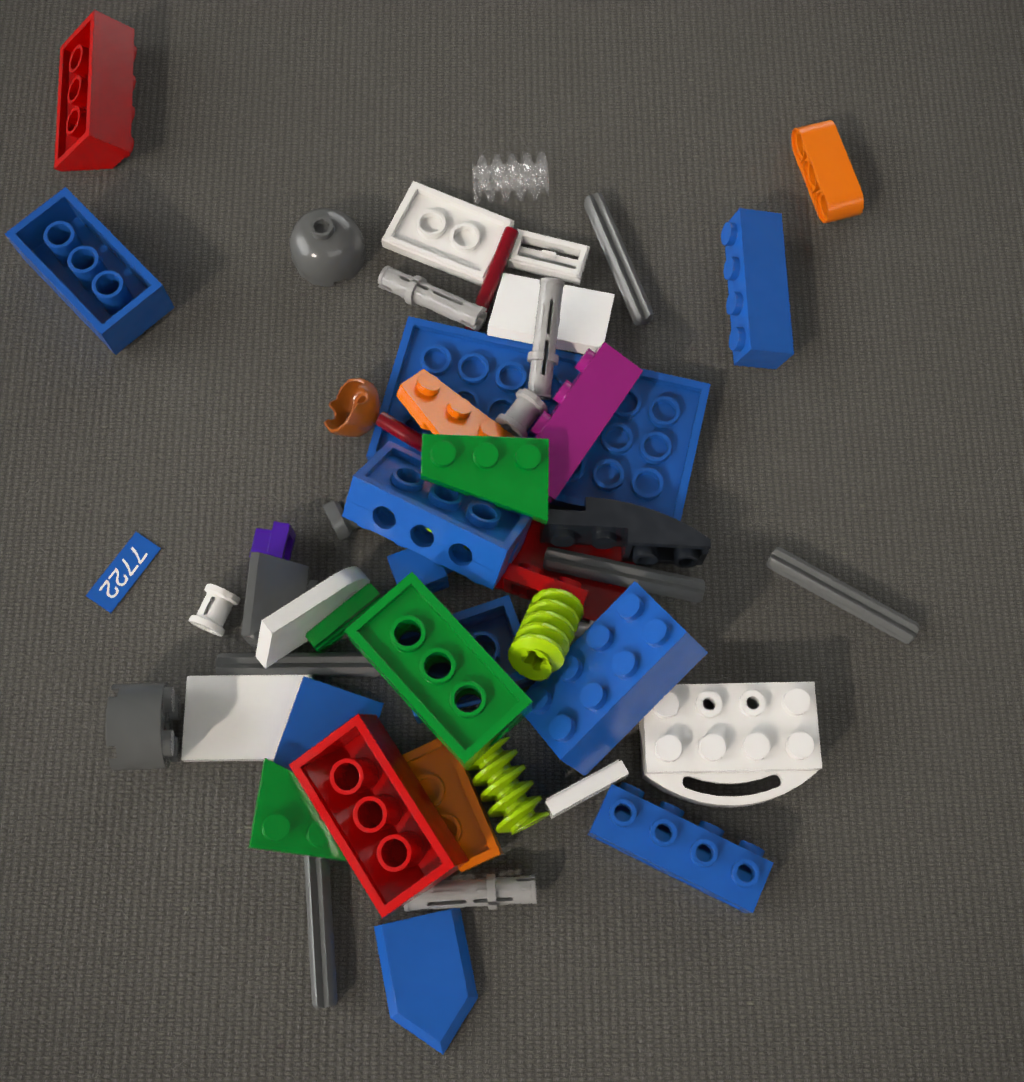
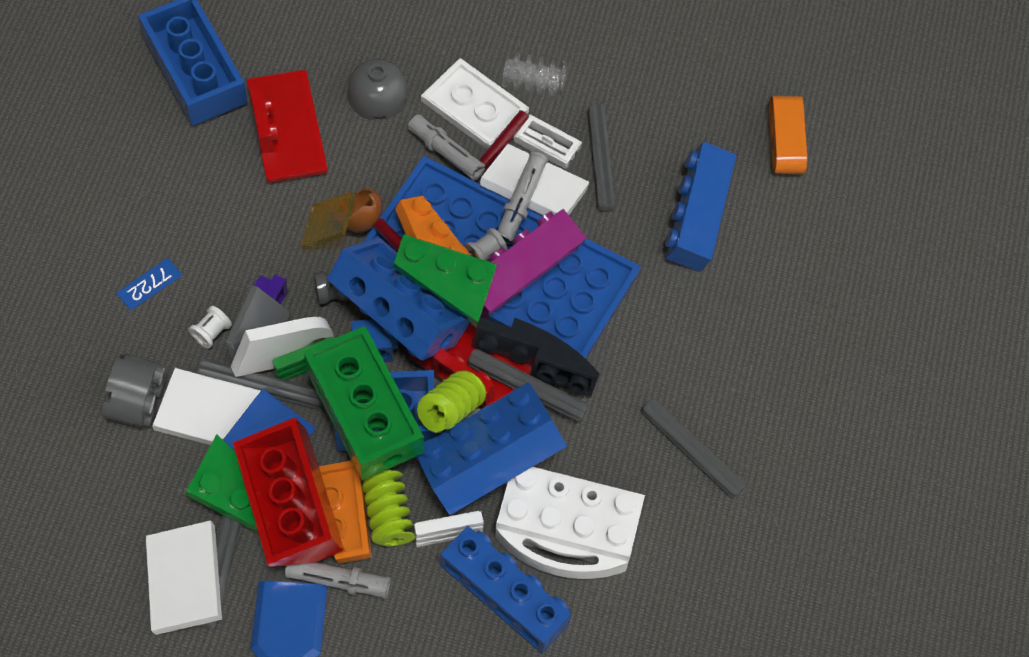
camera: 10 degrees right, 10 degrees down
none -> white tile [146,520,222,635]
none -> red bracket [247,70,328,183]
none -> clear yellow piece [301,191,356,250]

